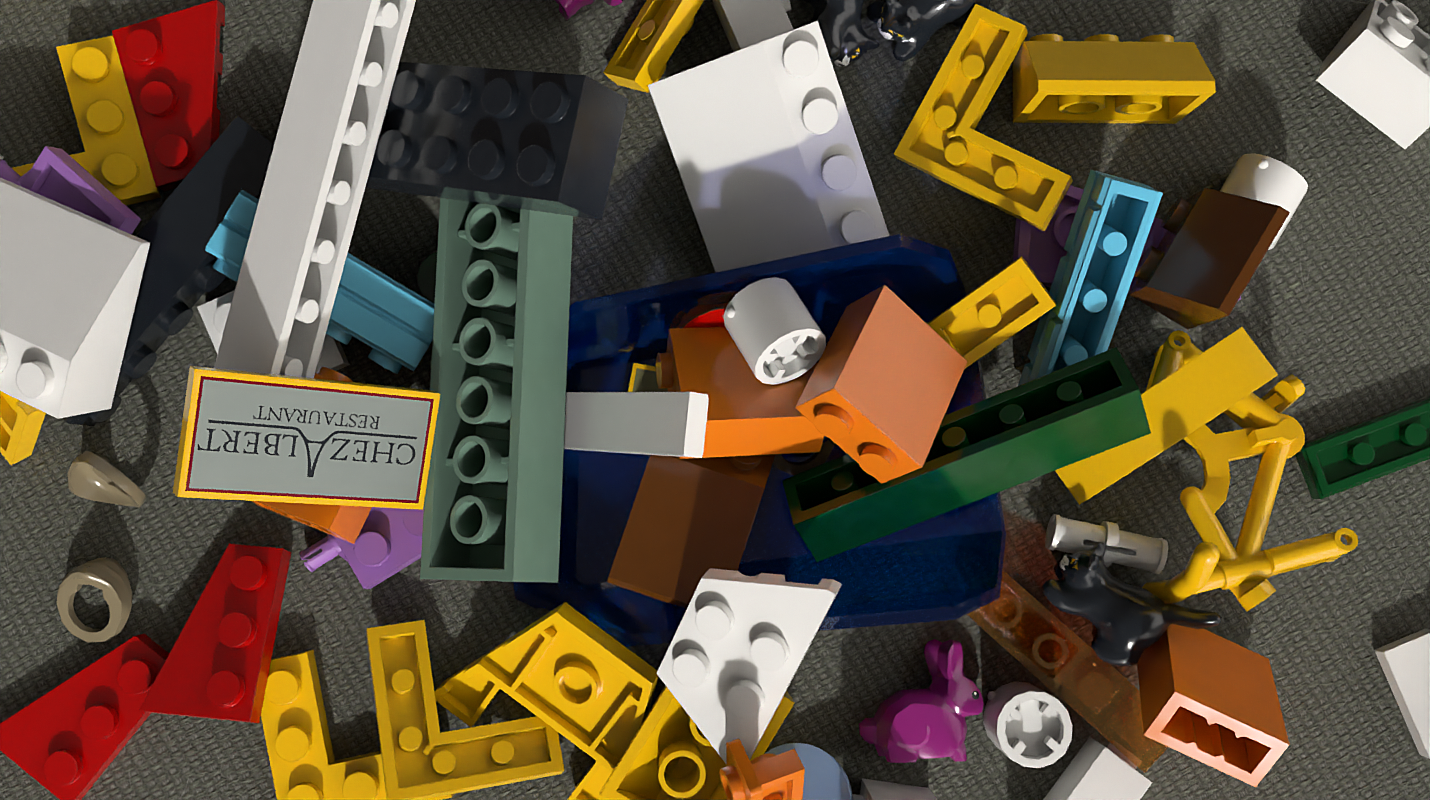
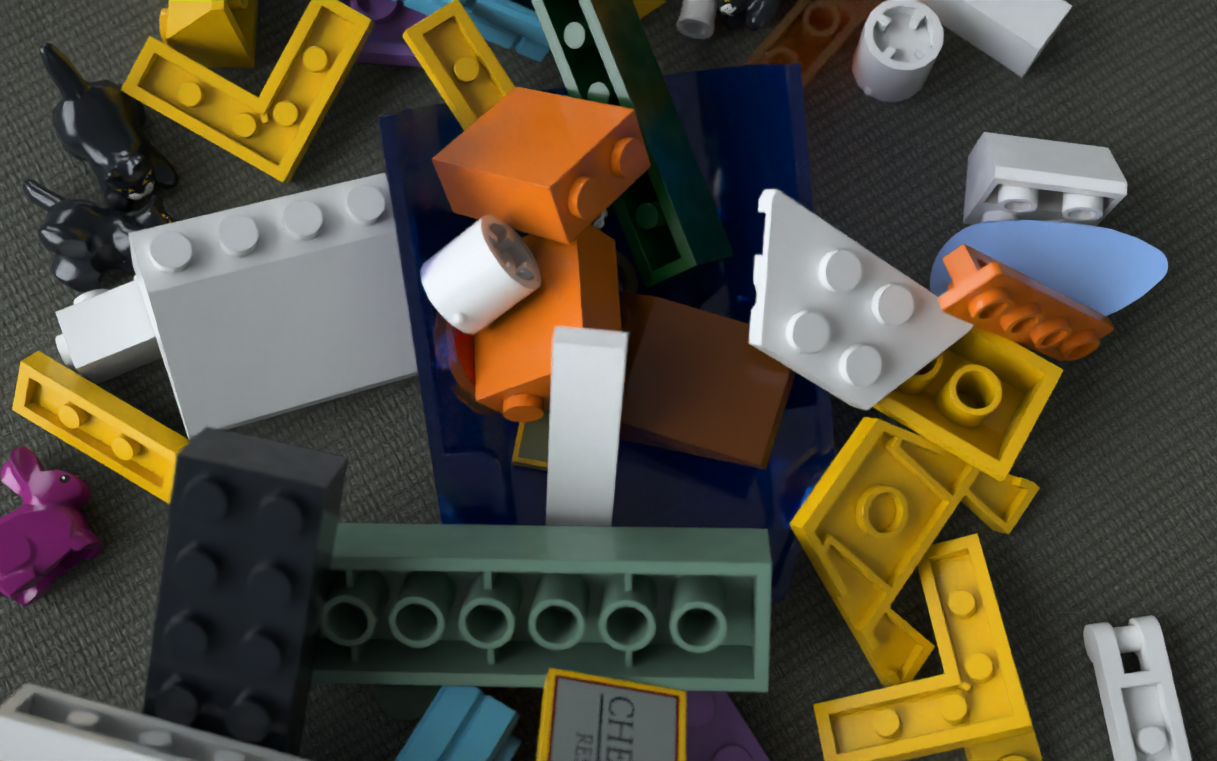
camera: 90 degrees left, 10 degrees down
magenta animal [859,639,984,763] -> none

